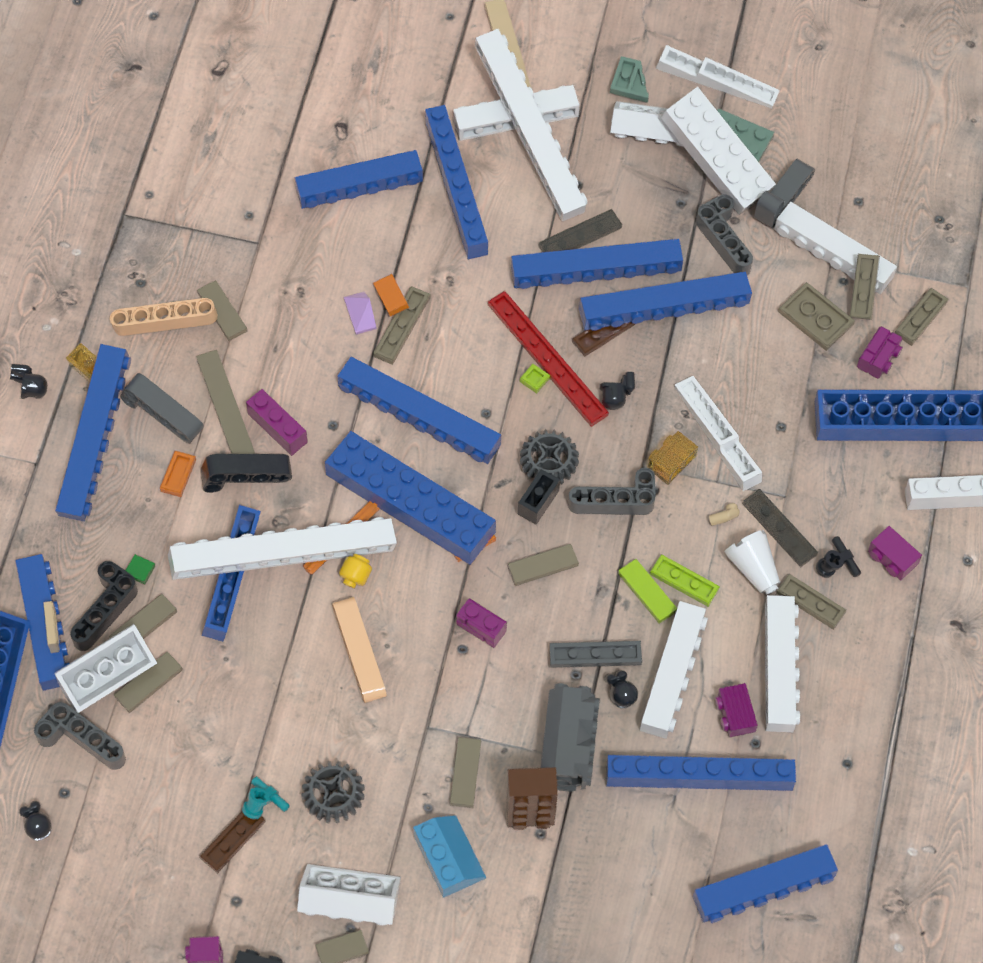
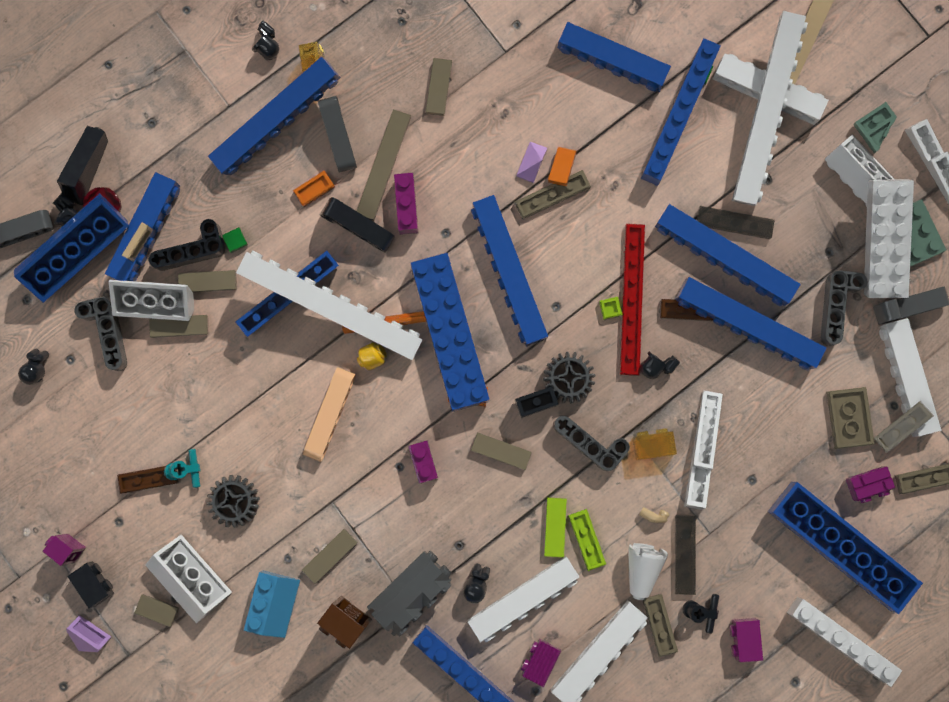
camera: 45 degrees right, 20 degrees up
light nougat beam [110,298,218,336] -> none
dark grey plate [549,641,642,668] -> none

